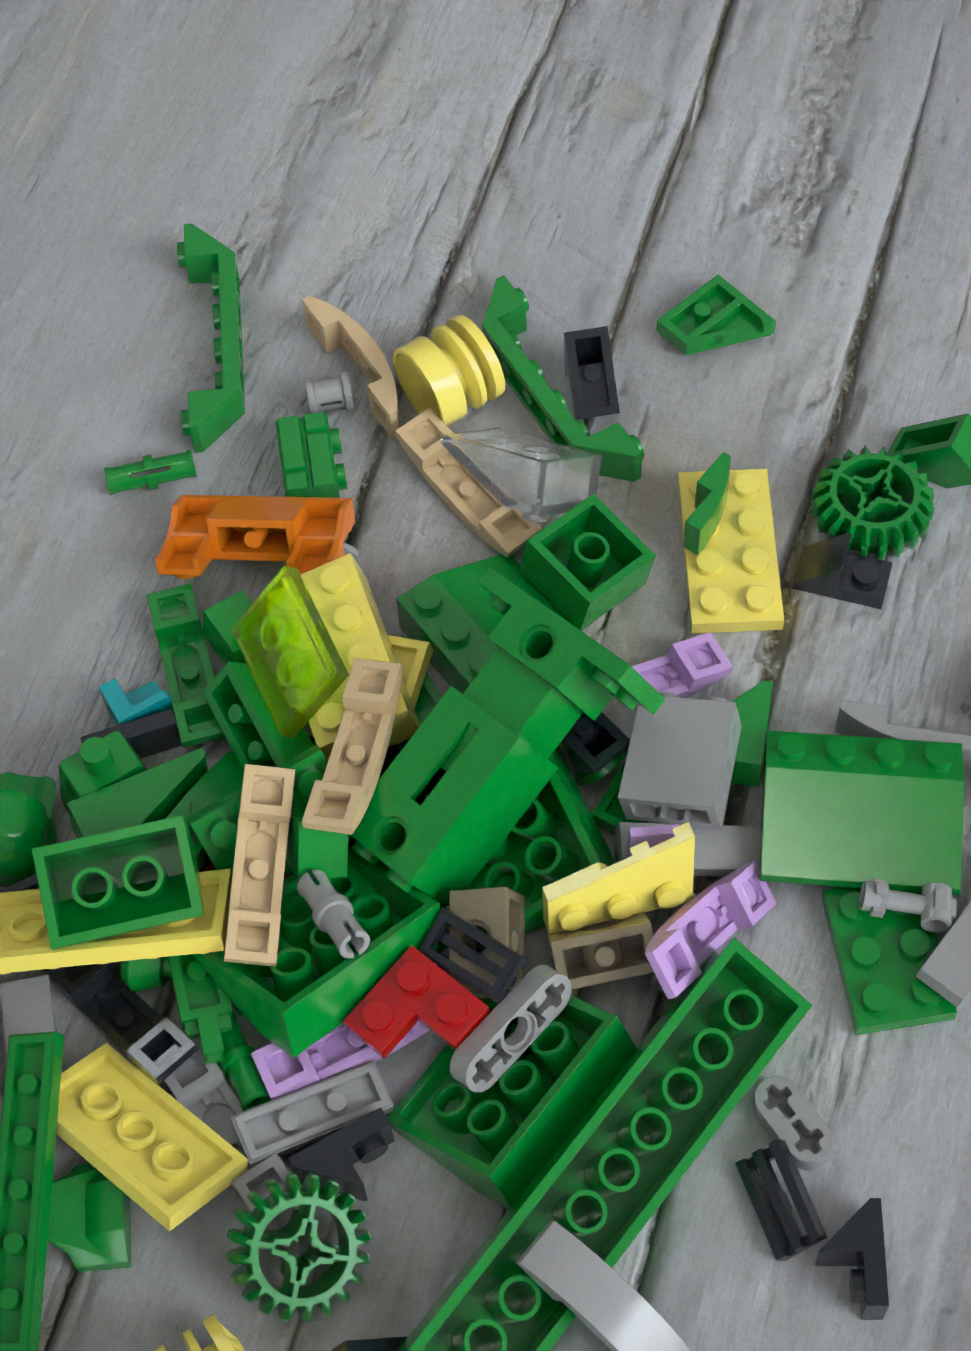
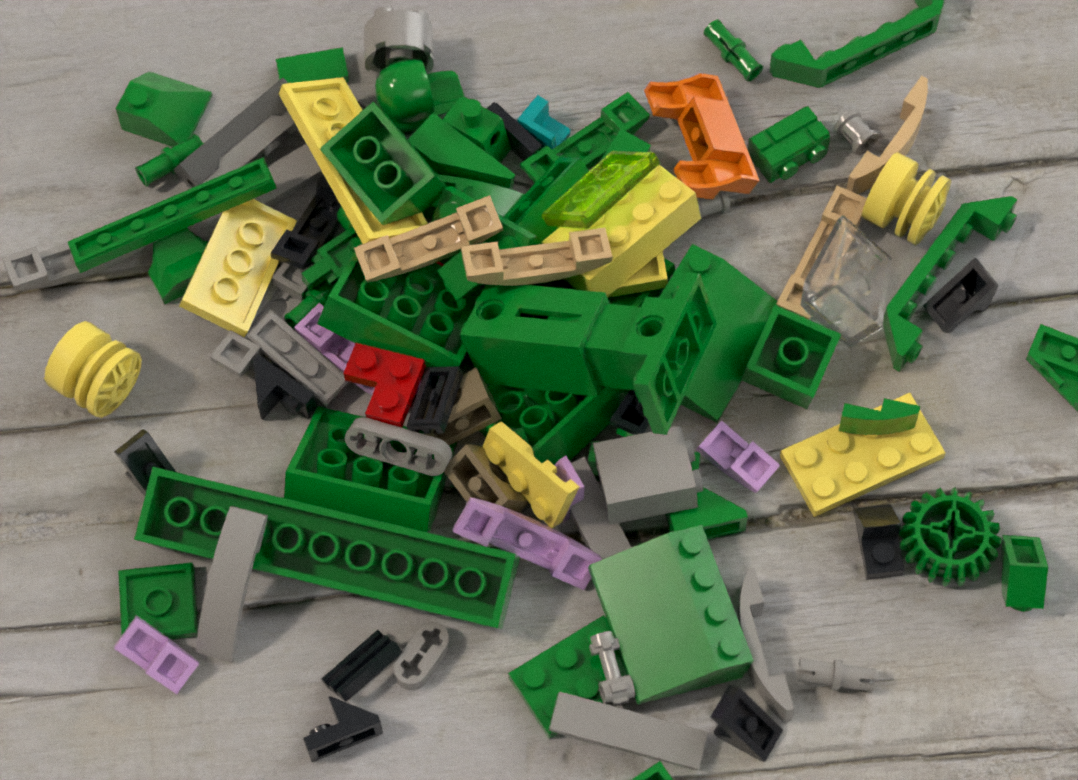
camera: 65 degrees right, 5 degrees up
green gear [226,1172,372,1322] -> none
light grey pin [297,870,370,958] -> none

